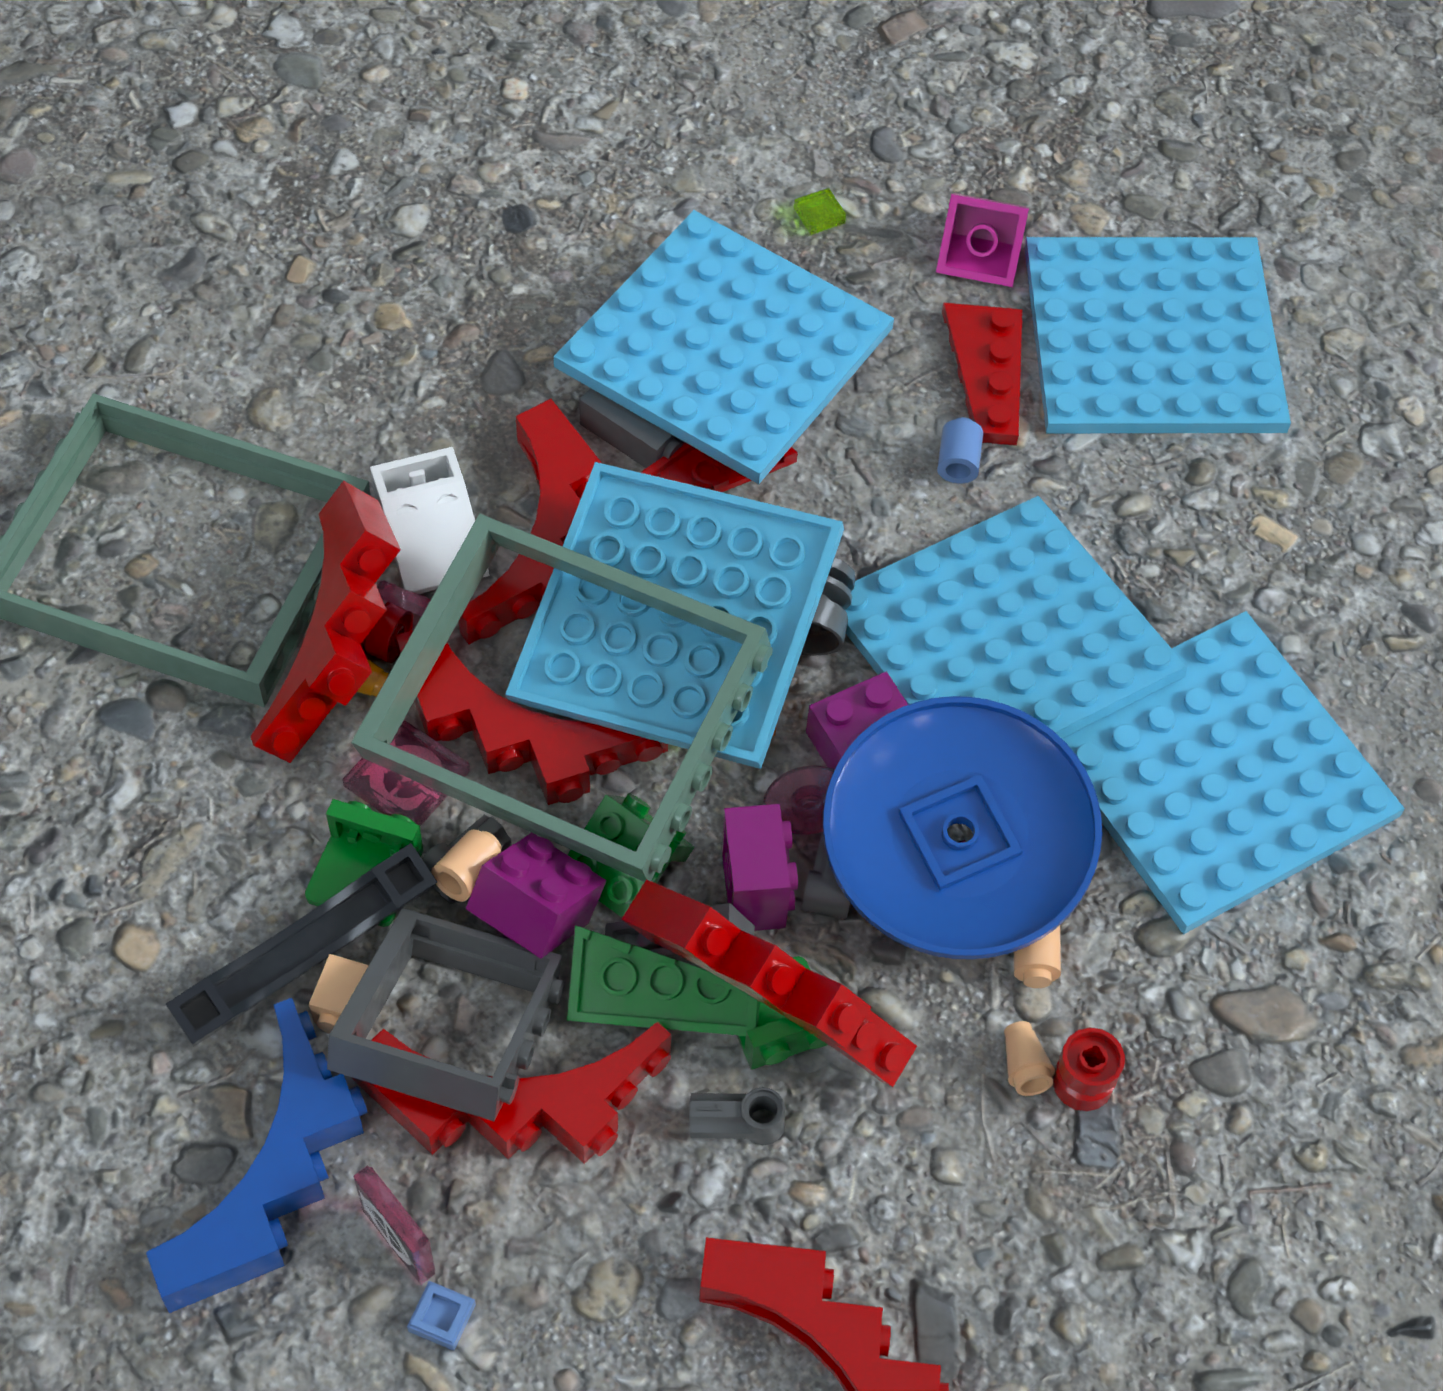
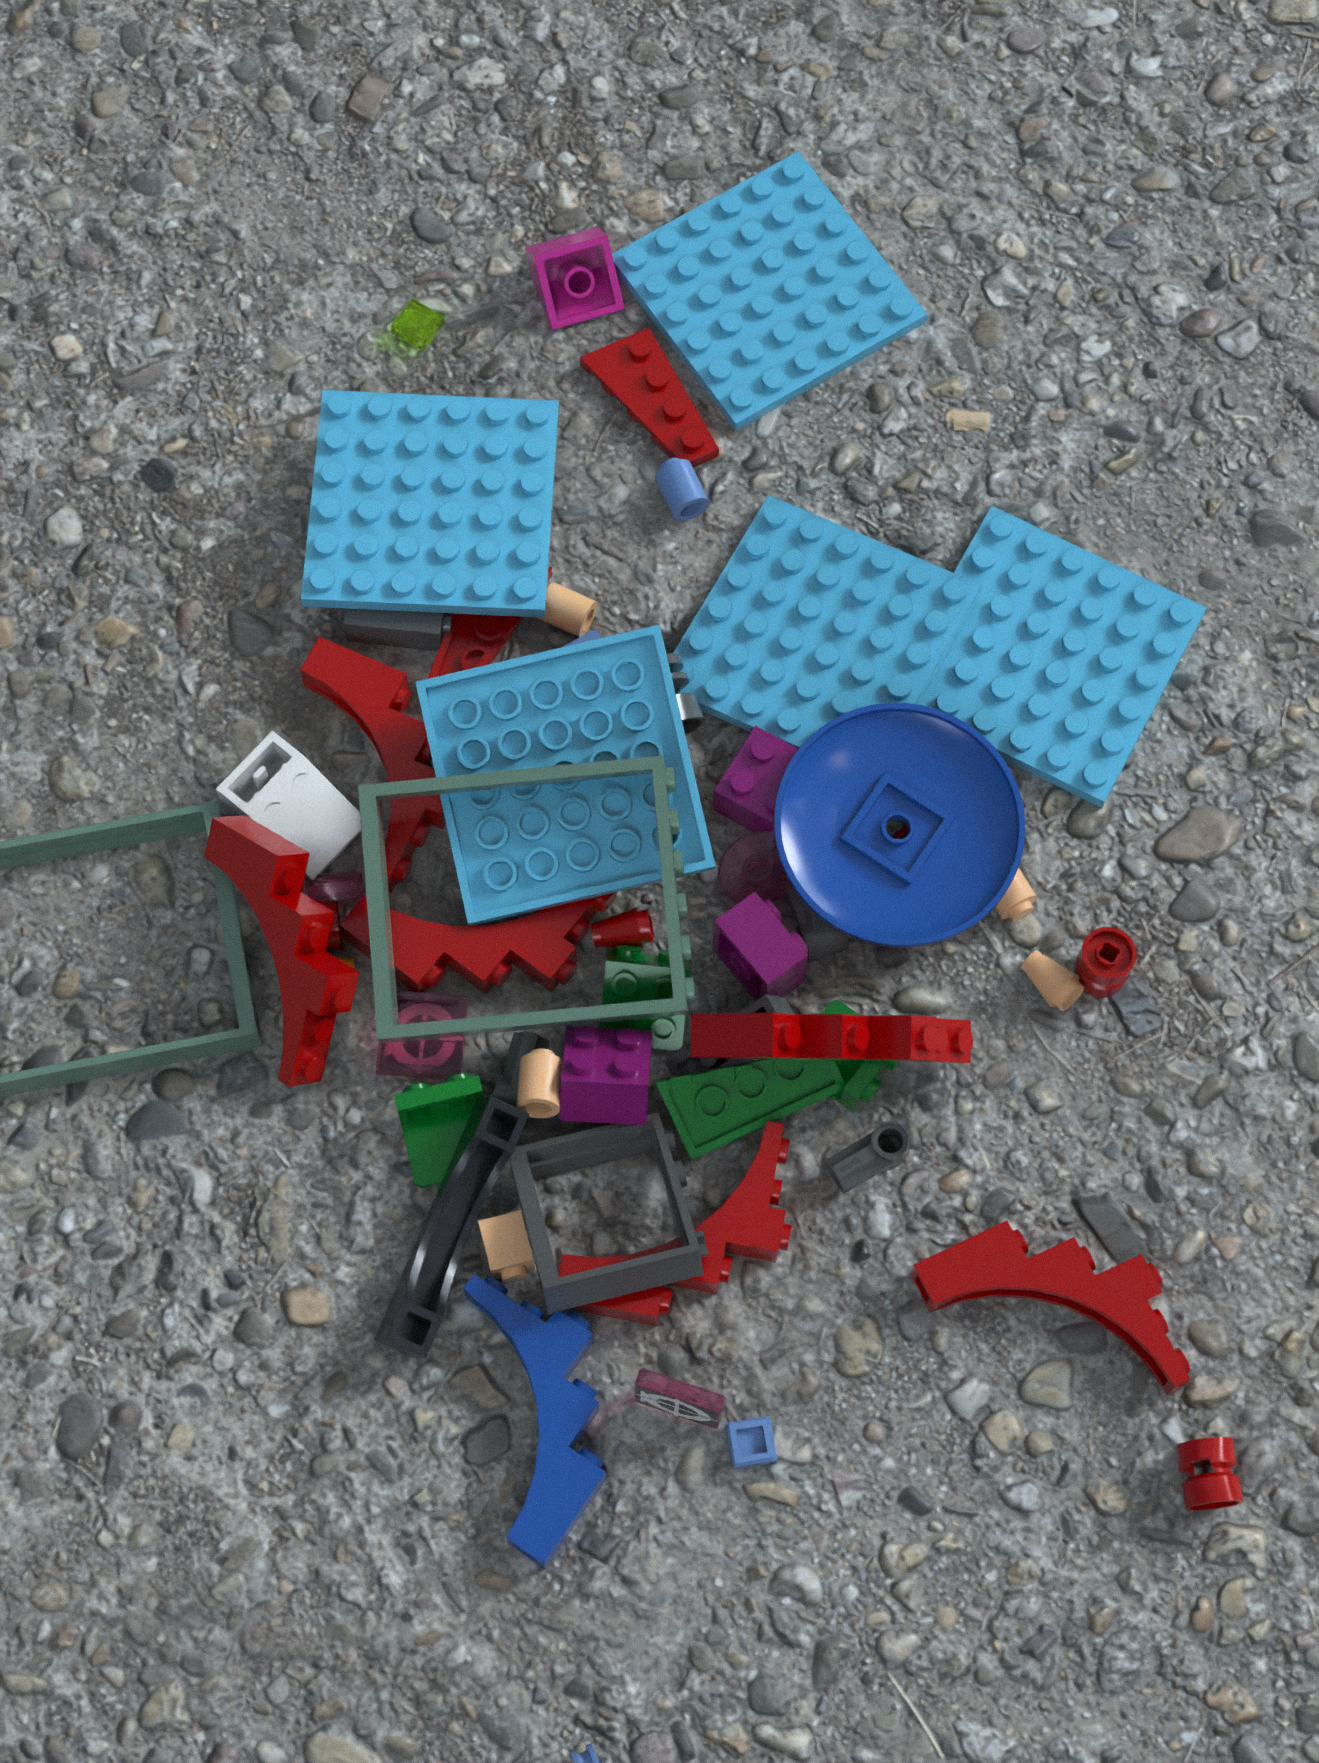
camera: 30 degrees left, 10 degrees up
none -> light nougat brick [537,582,598,637]
none -> red cone [591,907,654,948]

